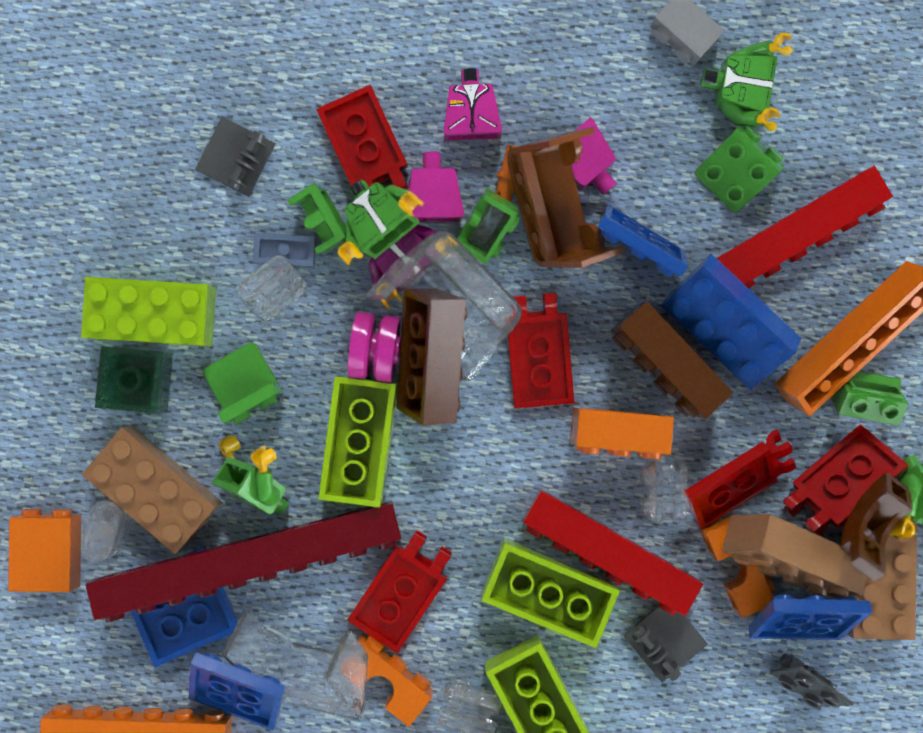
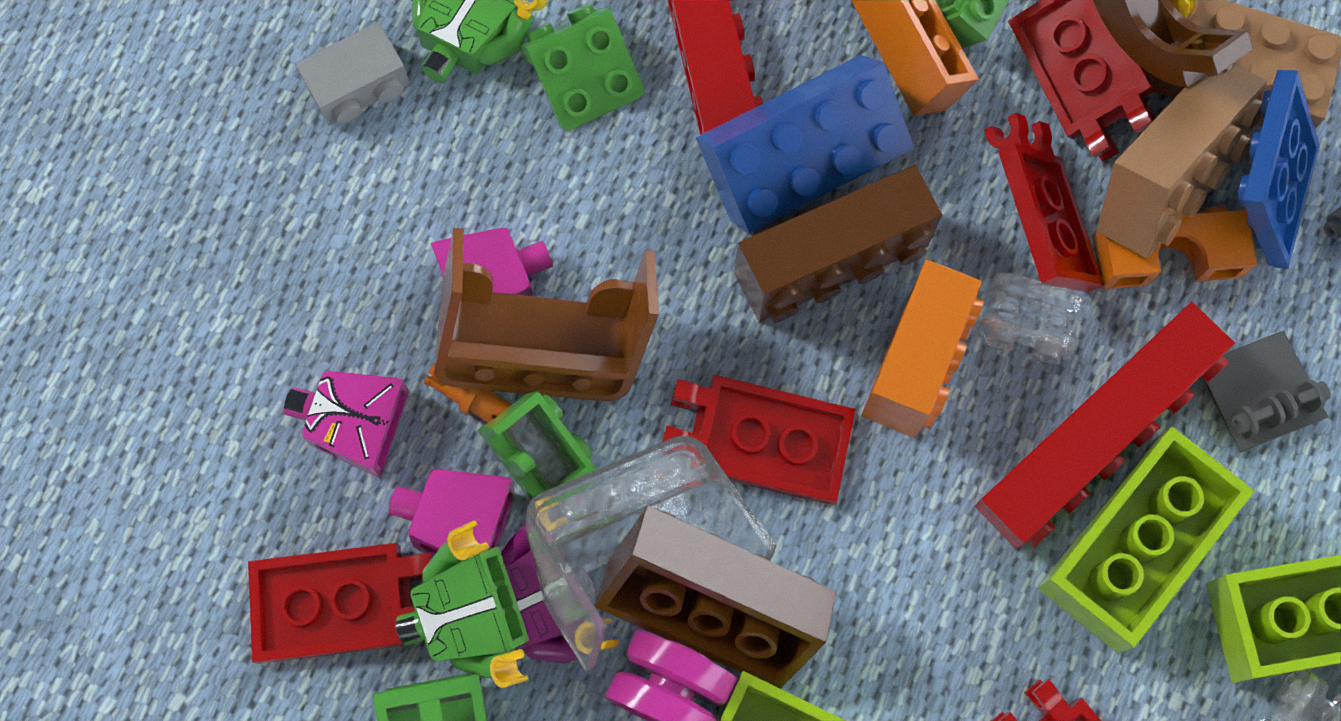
camera: 75 degrees left, 15 degrees down
blue plate [598,204,688,277] -> none

